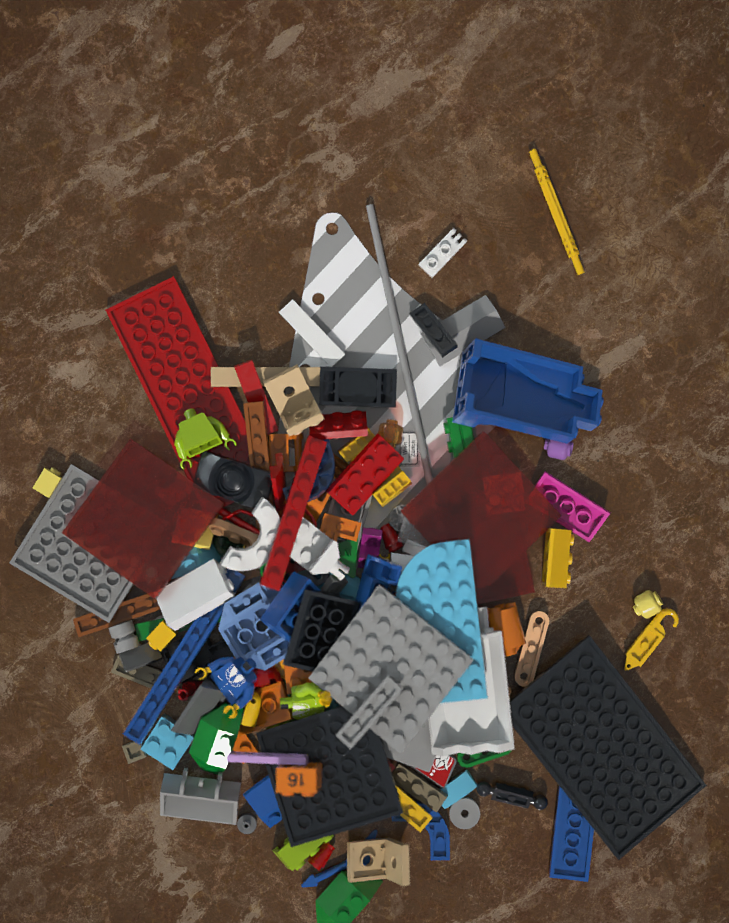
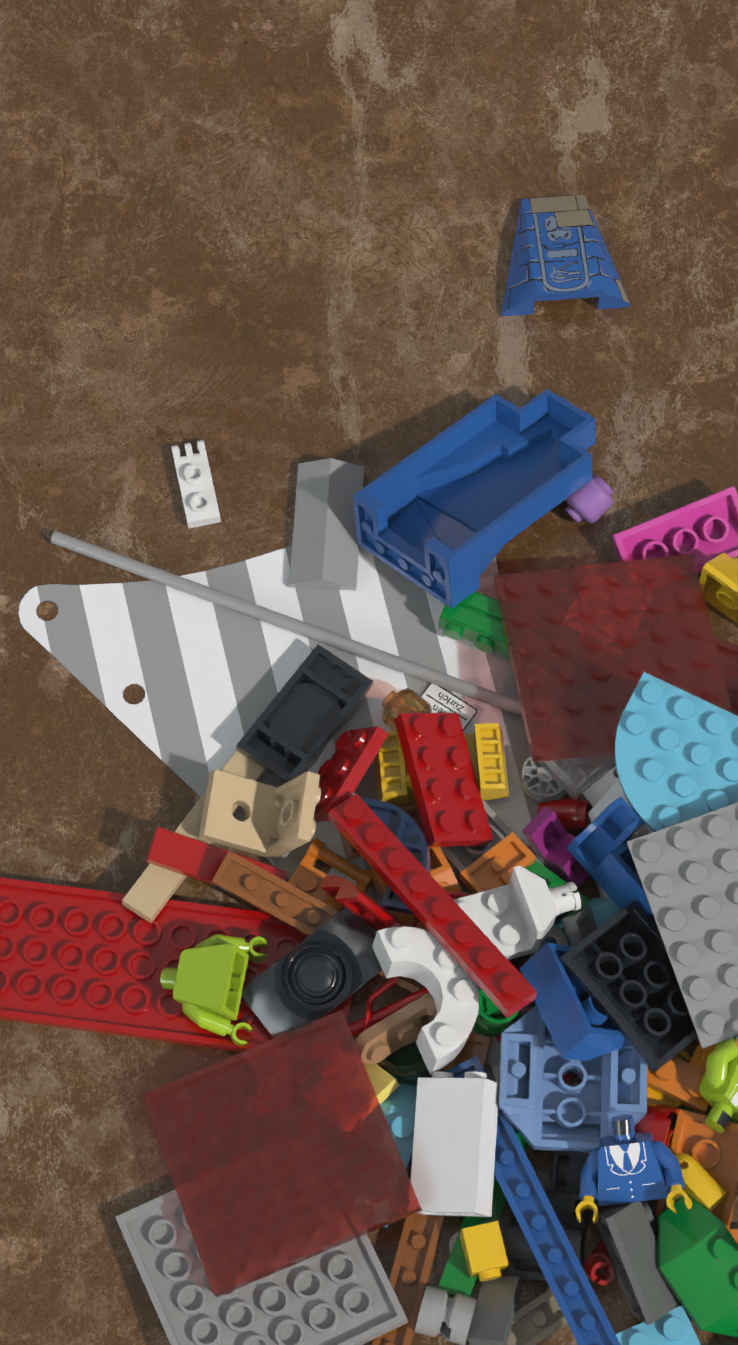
camera: 50 degrees left, 20 degrees down
light yellow brick [33,467,63,498] -> none
white tile [279,299,345,367] -> none
black plate [409,303,458,358] -> none
yellow axle [529,149,585,275] -> none
none -> blue wedge [501,195,630,317]

